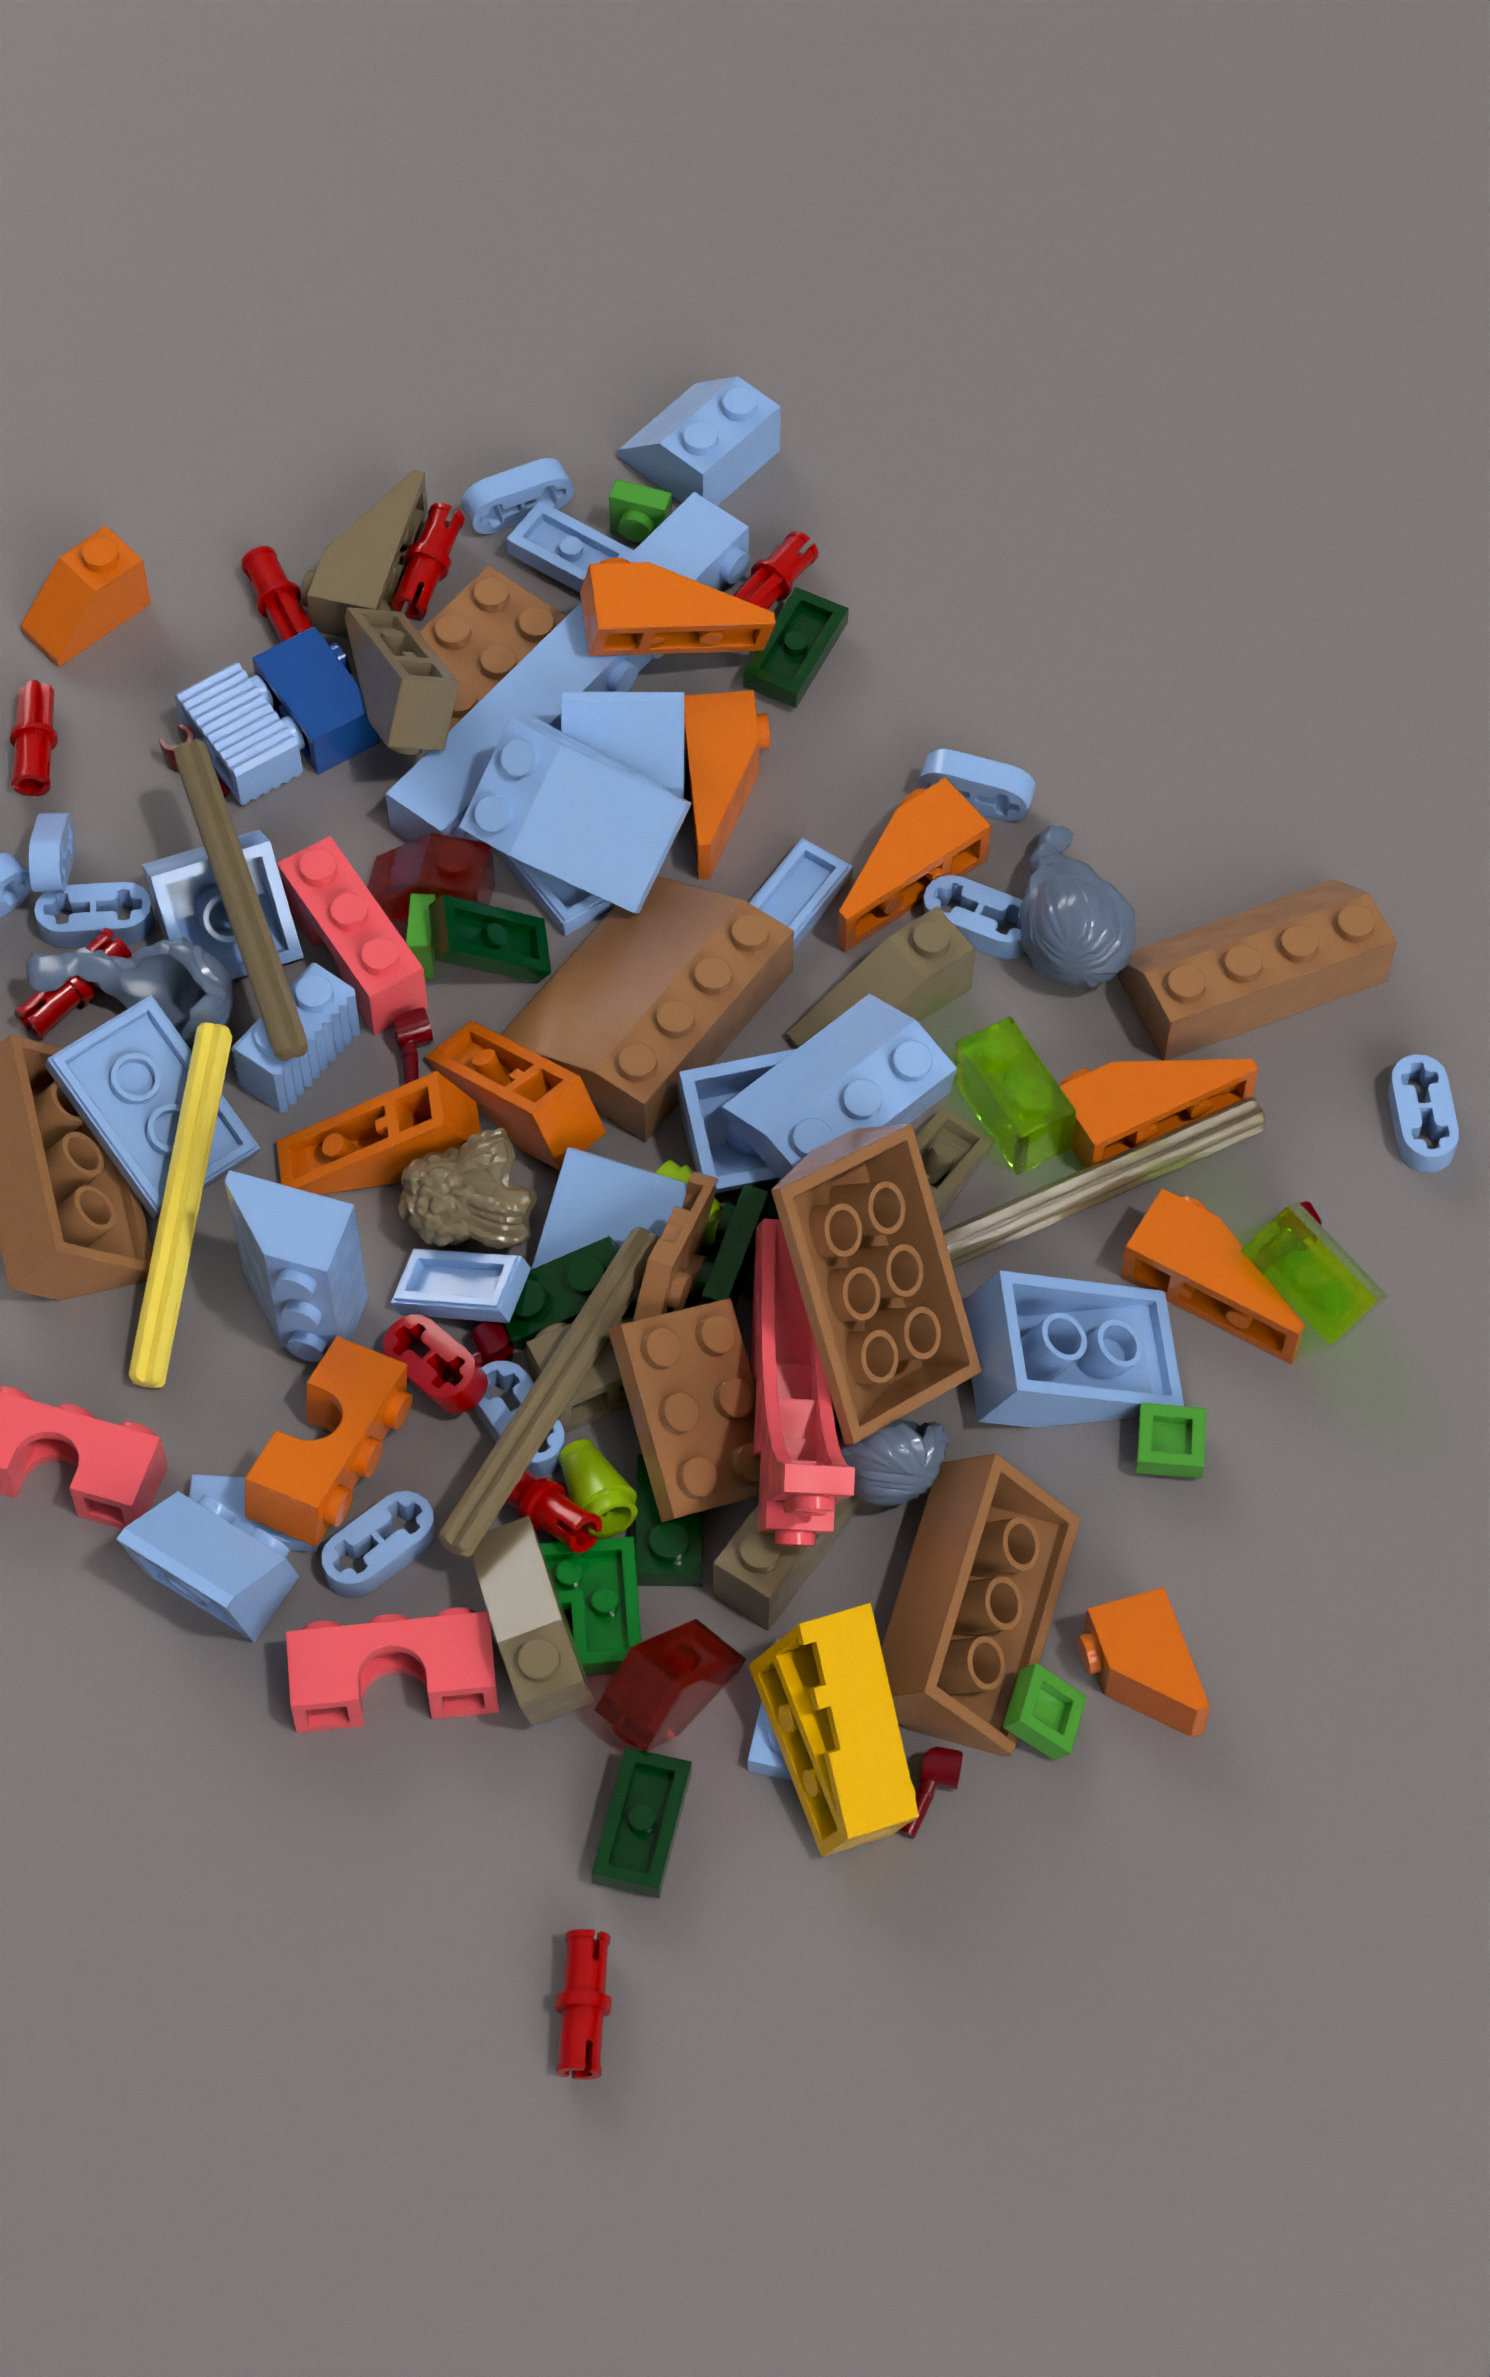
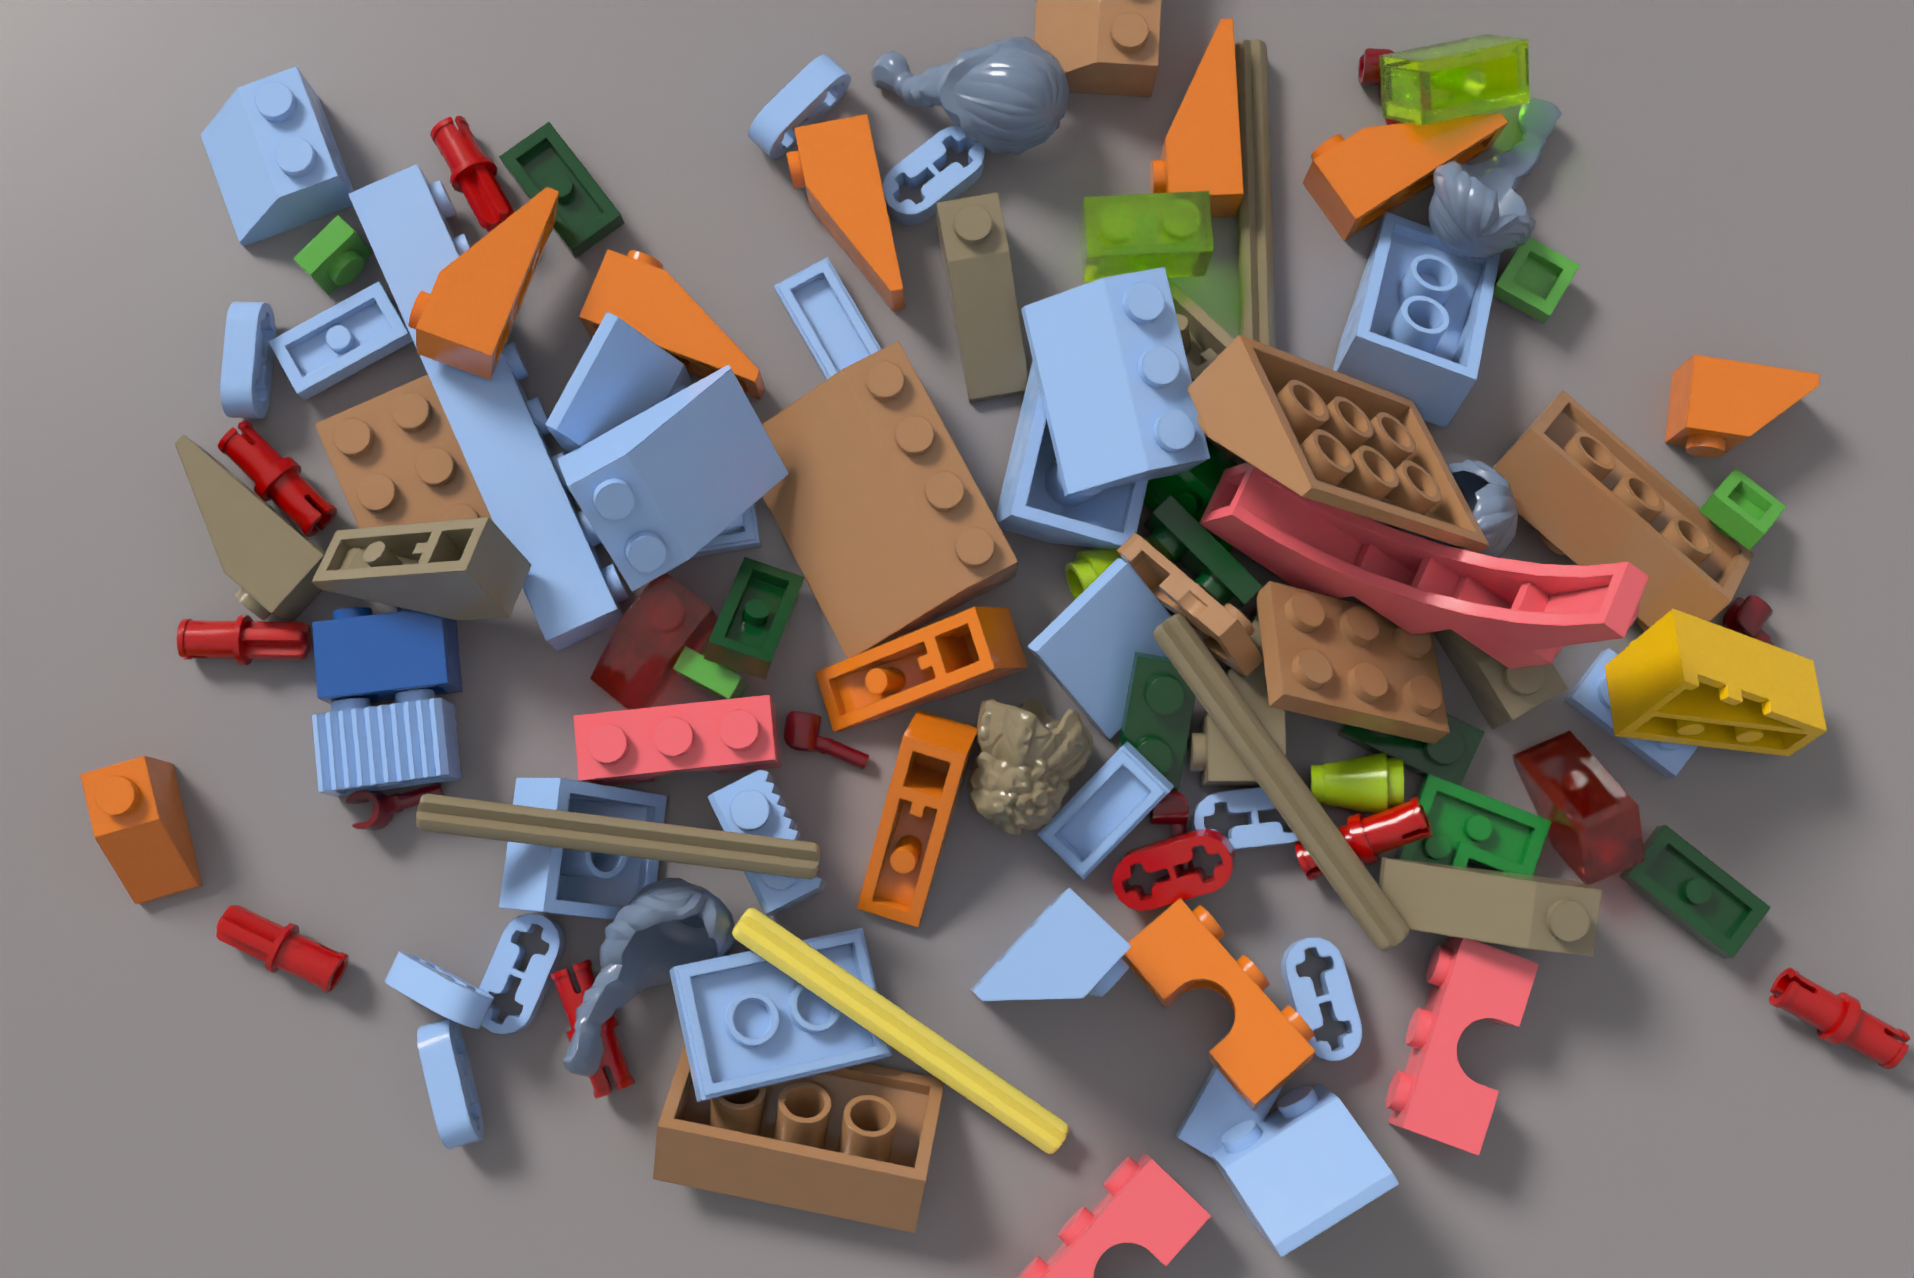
camera: 65 degrees left, 20 degrees up
none -> sand blue hair [1428,98,1562,259]

